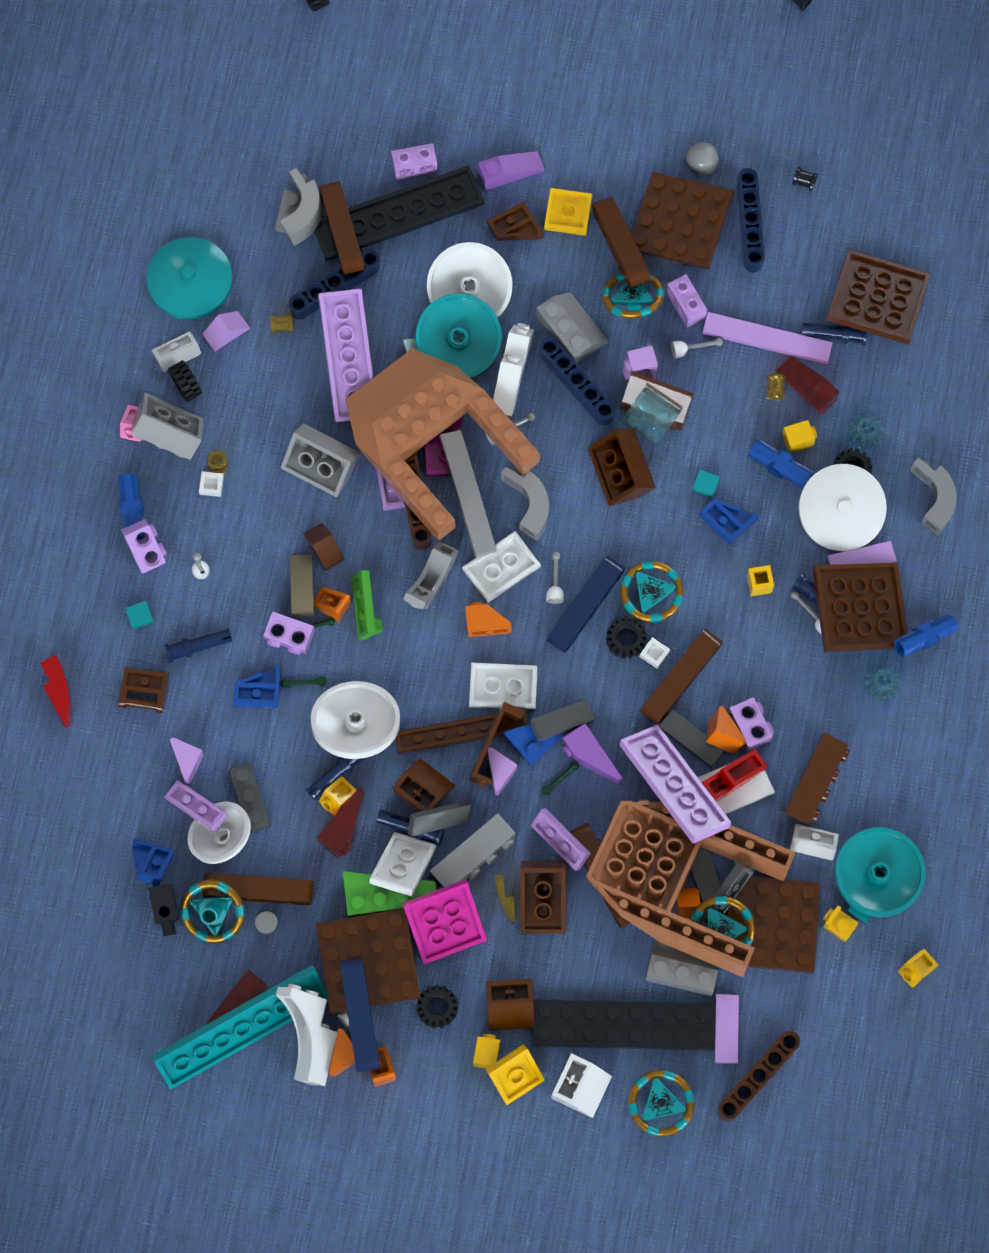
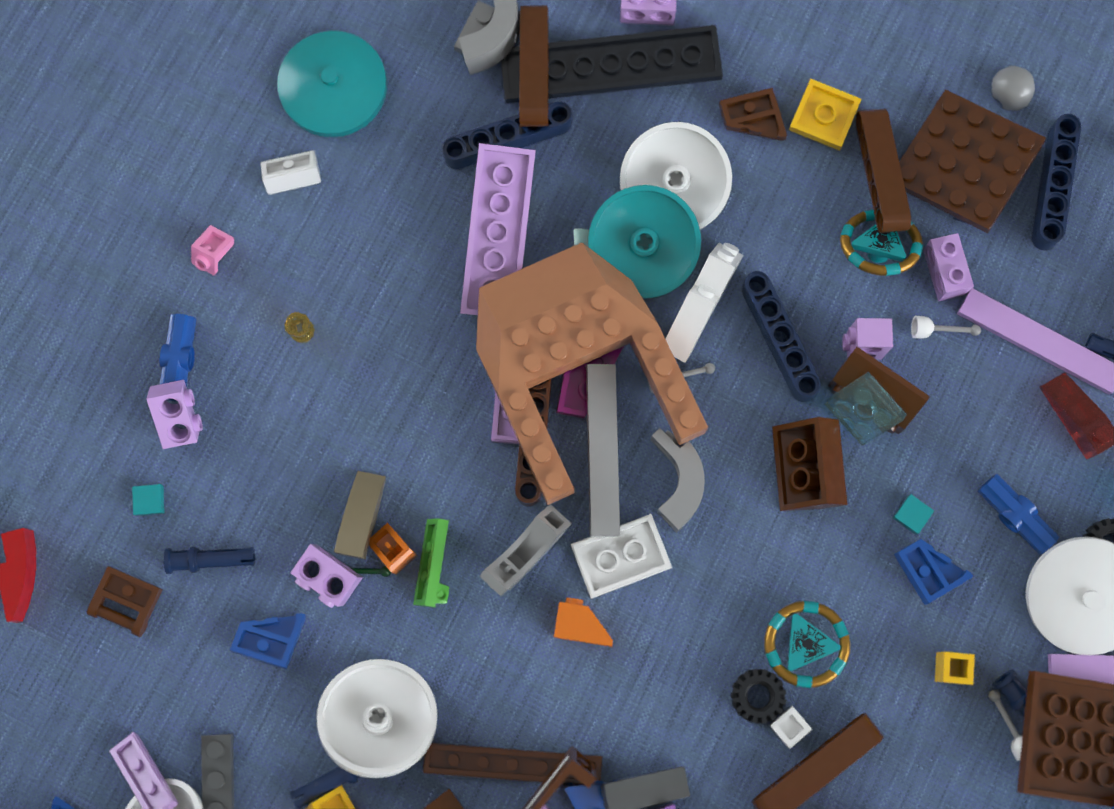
camera: 20 degrees right, 5 degrees up
light grey slope [131,392,203,460] -> none
black tyre [168,360,202,402] -> none
lavender slope [170,738,204,785] -> none
white hinge [192,553,210,579] -> none
white plate [199,471,224,497] -> none
lavender slope [202,311,250,352] -> none
clear yellow bush [270,313,293,334] -> none
dark green hinge [280,676,327,688] -> none
light grey slope [281,424,360,497] -> none
reddish brown slope [303,523,344,570] -> none
white tile [469,662,537,710] -> none
medium lavender slope [478,151,545,191] -> none
light grey slope [536,292,609,363] -> none
white hinge [546,552,564,604] -> none
dark blue beam [546,556,625,653] -> none
clear yellow bush [766,373,786,400] -> none
yellow brick [782,420,817,454] -> none

